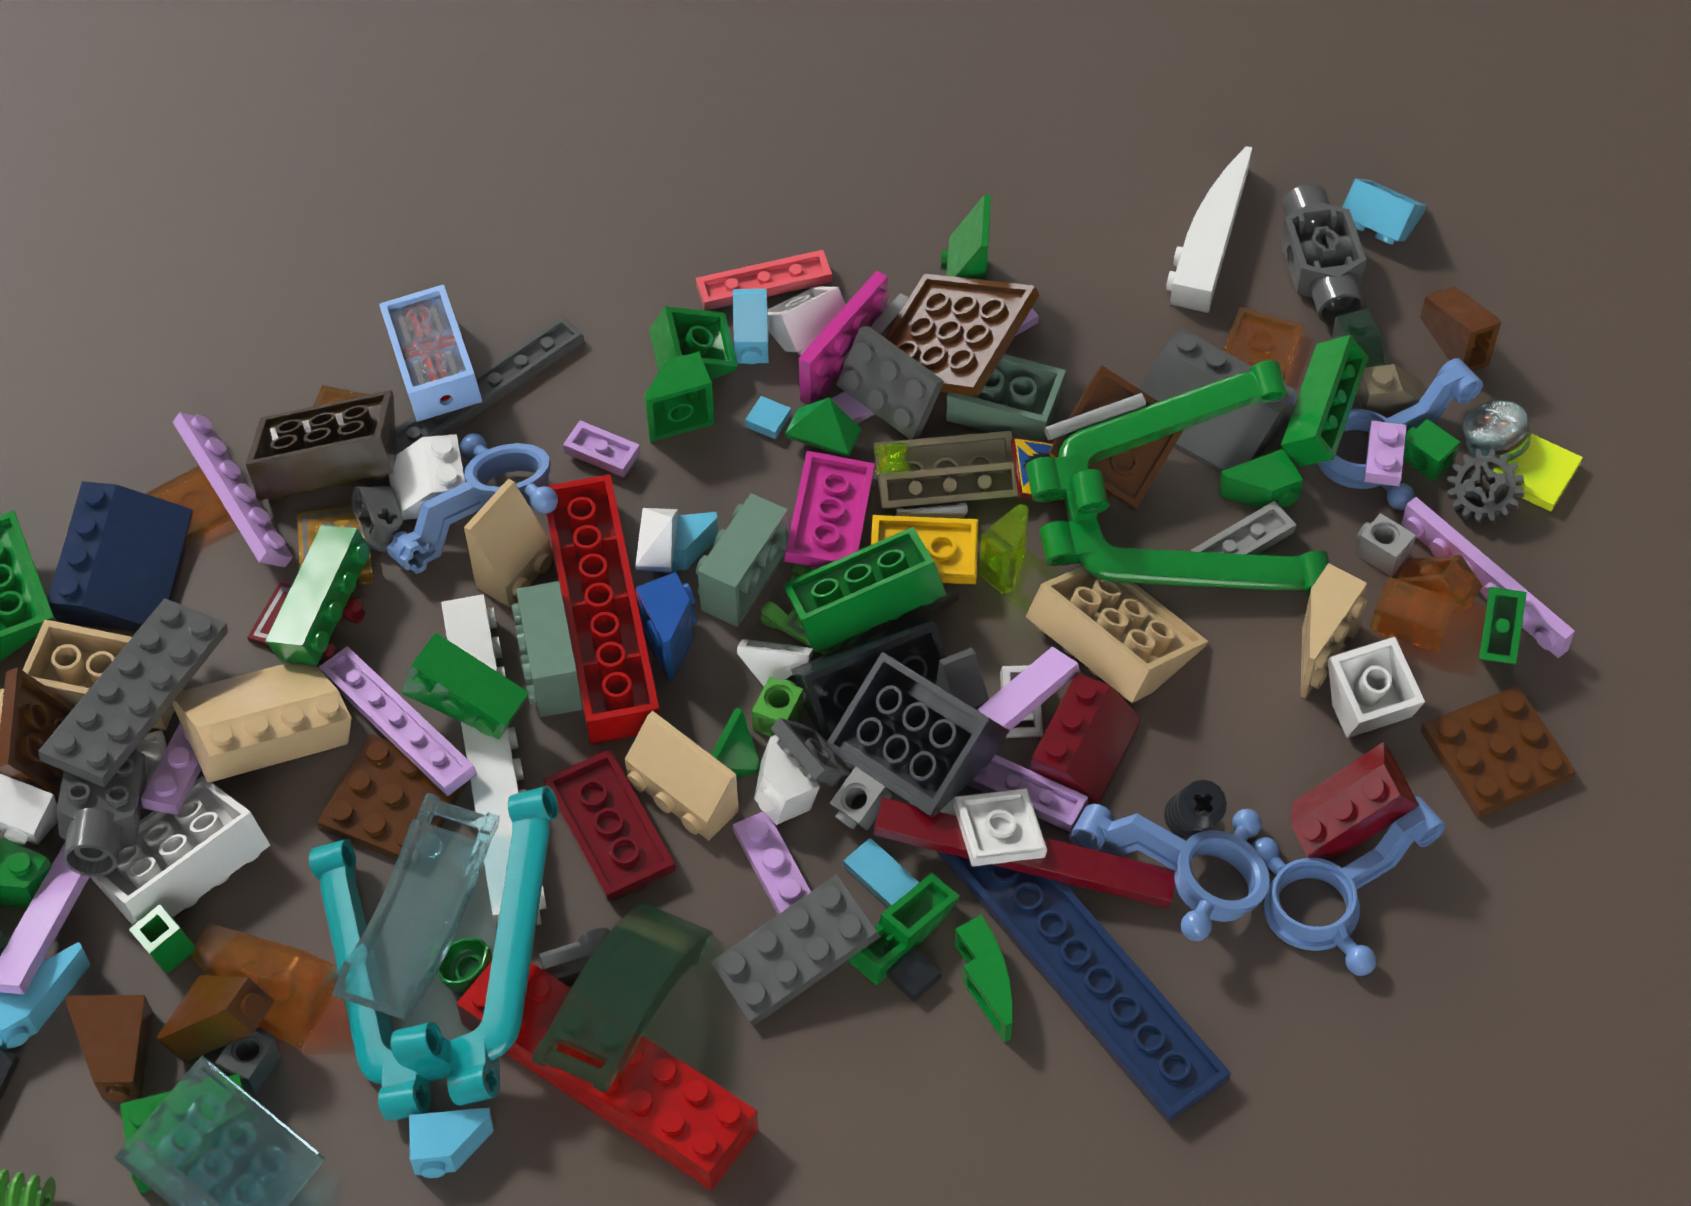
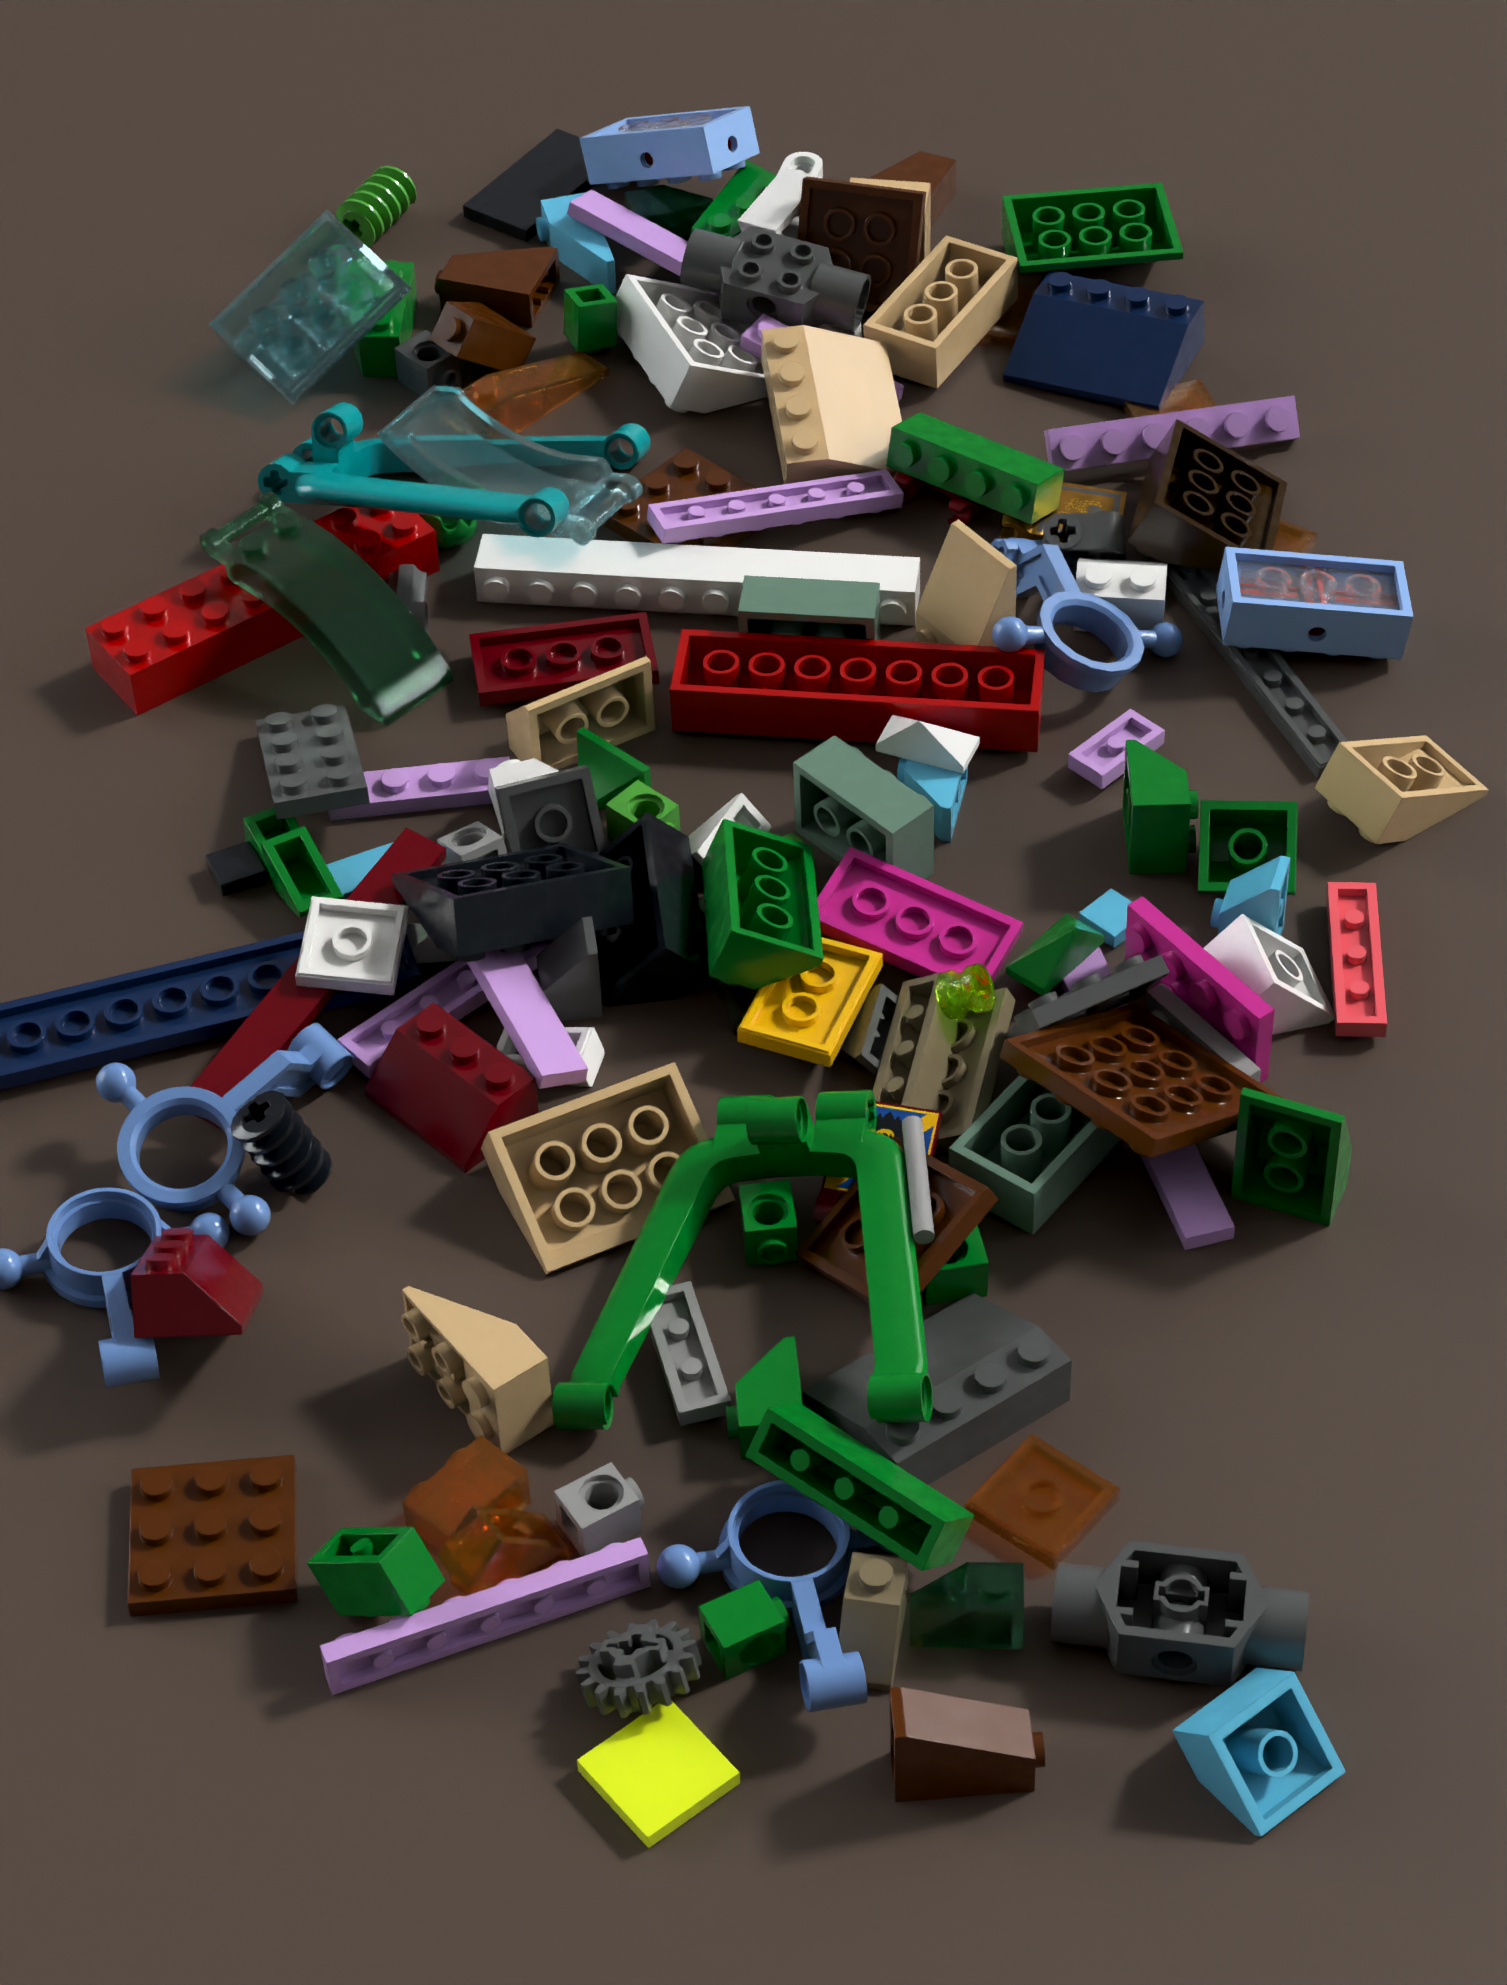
camera: 110 degrees right, 10 degrees down
dark grey plate [38,598,228,787] -> none
green wedge [401,632,529,739] -> none
medium azure slope [409,1107,494,1178] -> none
blue slope [636,572,697,681] -> none
green slope [954,915,1012,1043] -> none
clear neon green tile [979,504,1029,596] -> none
white slope [1166,146,1252,313] -> none
white slope [1328,637,1425,738] -> none
lavender plate [1364,420,1406,486] -> none
clear light blue head [1463,400,1531,461] -> none
none -> green brick [739,1180,798,1265]
none -> tan slope [1315,735,1489,844]

